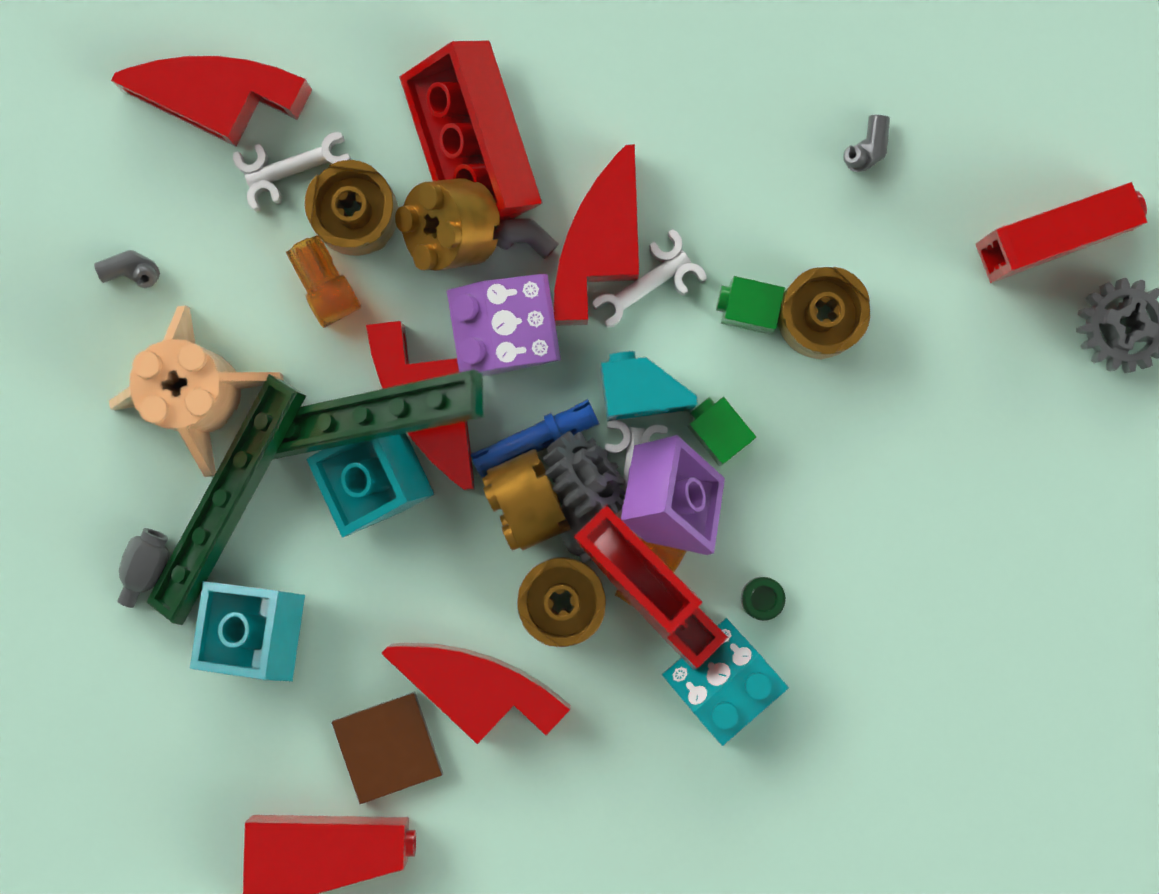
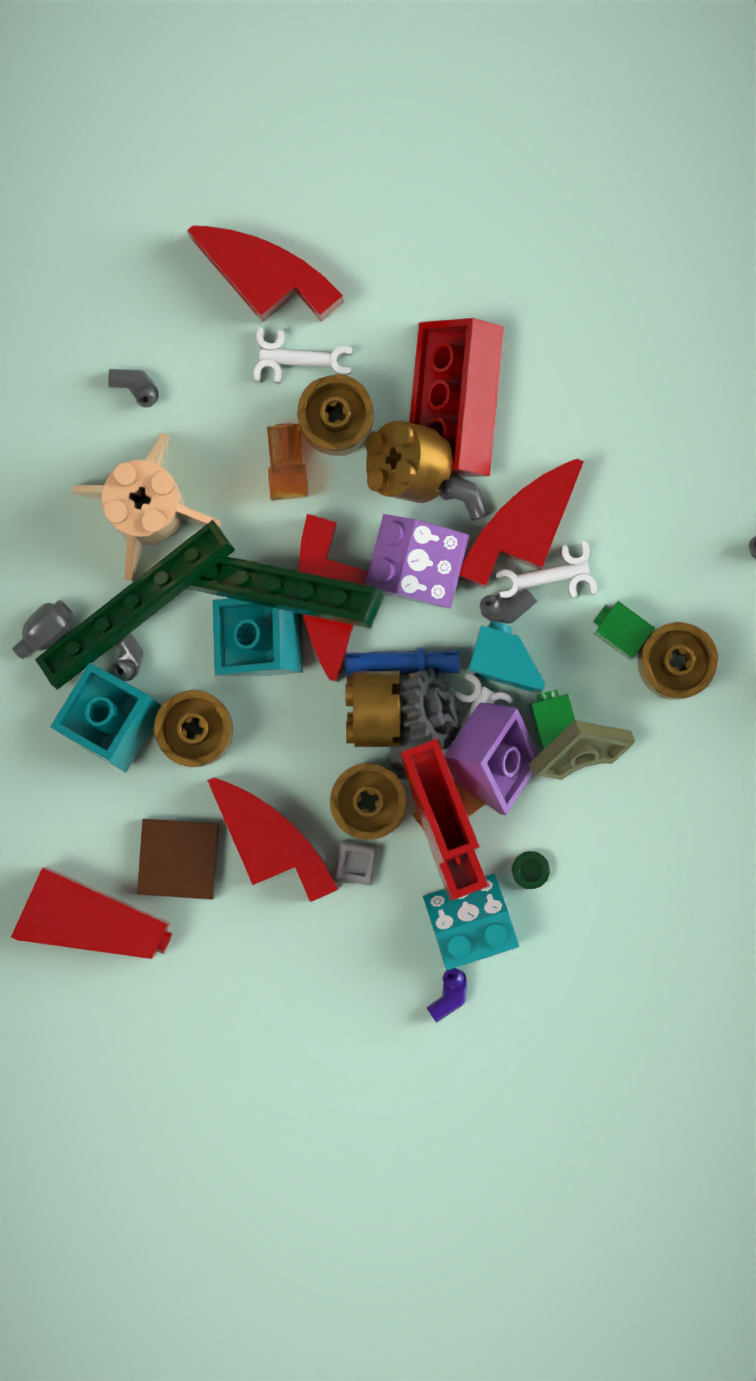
camera: 25 degrees right, 0 degrees up
none -> dark grey arm [112,633,143,681]
none -> pearl gold brick [154,690,233,767]
none -> light grey tile [334,842,378,886]
none -> dark purple arm [426,968,468,1023]
none -> dark grey arm [480,588,537,624]
none -> olive tile [529,720,635,780]

